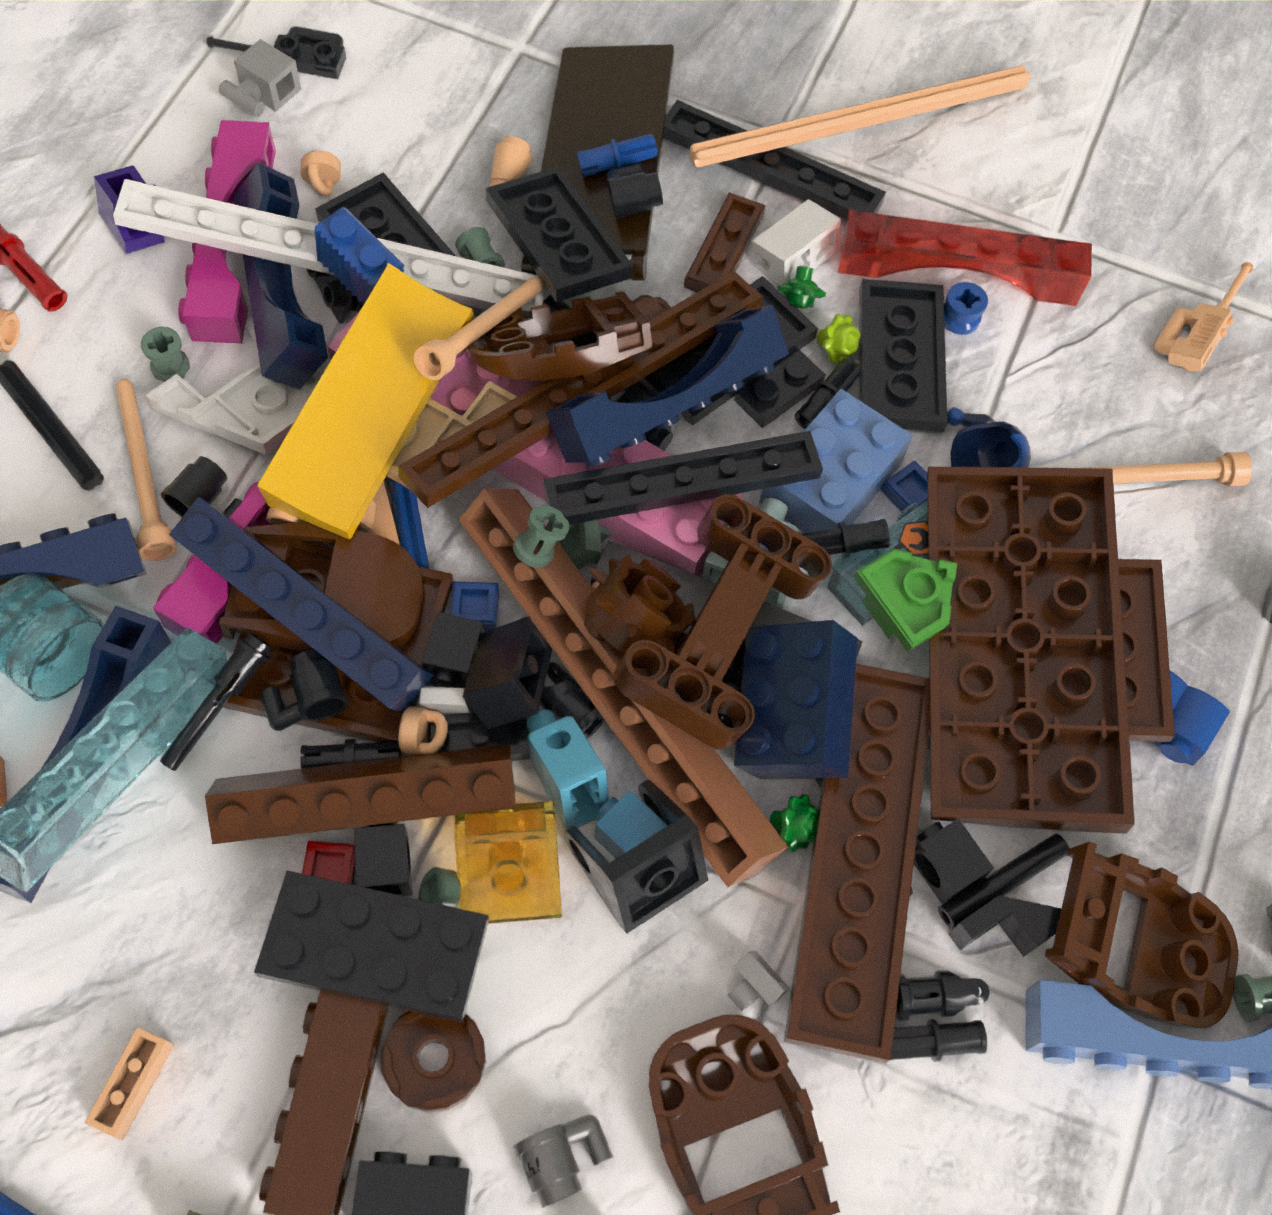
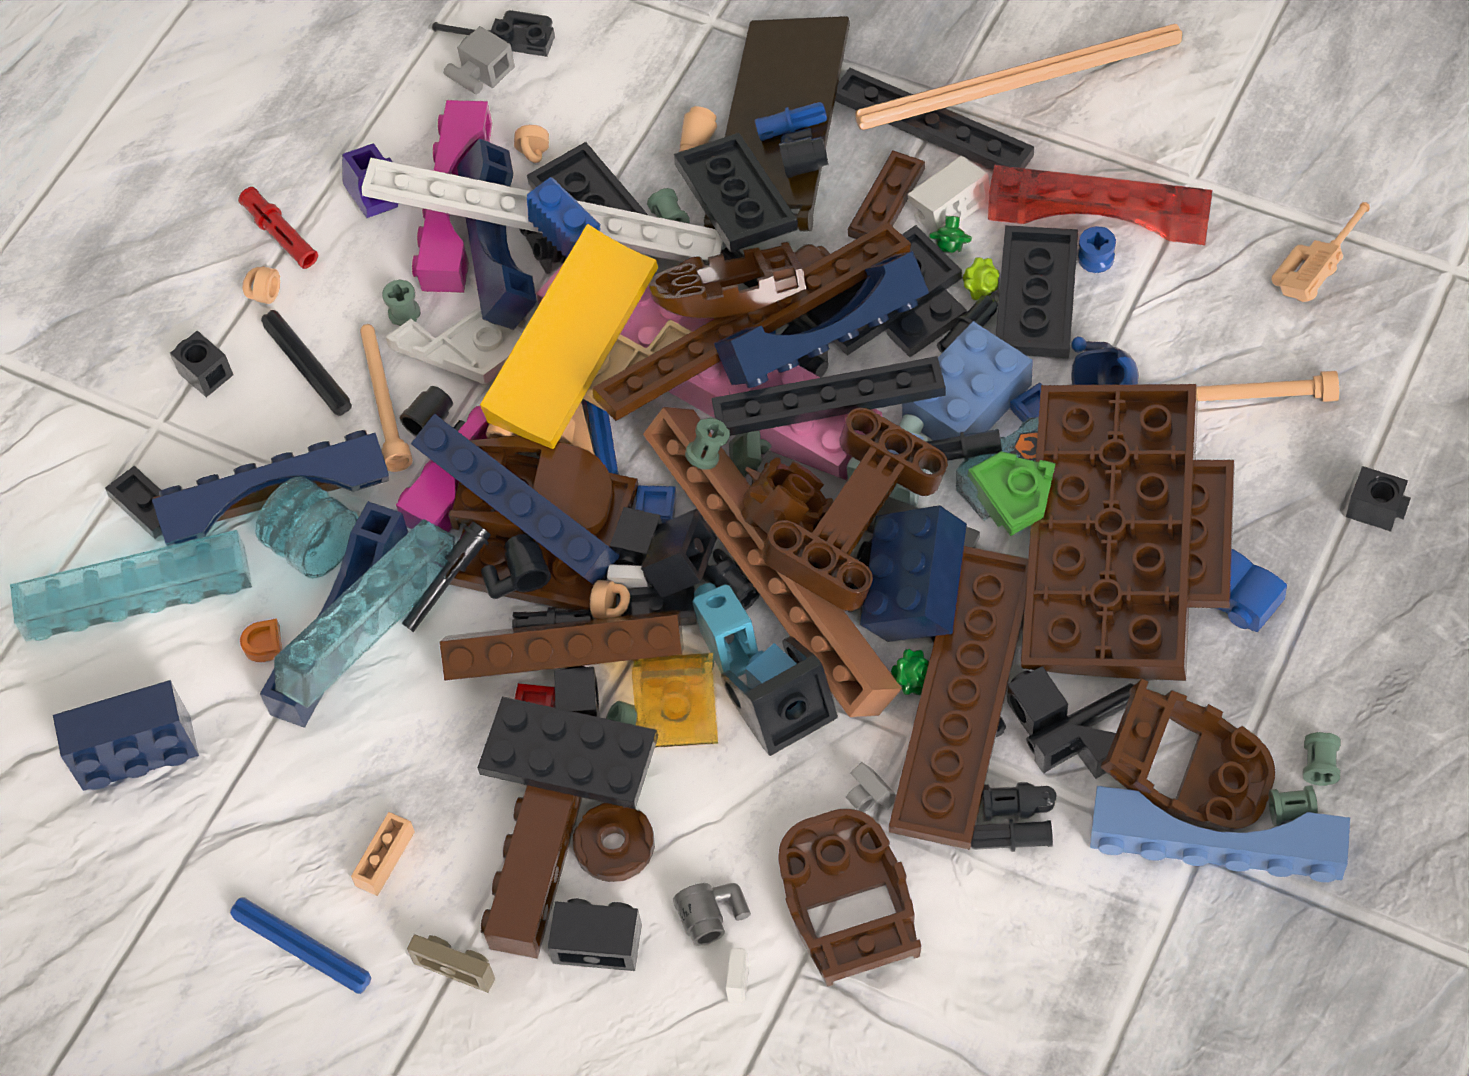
camera: 15 degrees right, 5 degrees down
light nougat piece [414,277,544,380] -> none

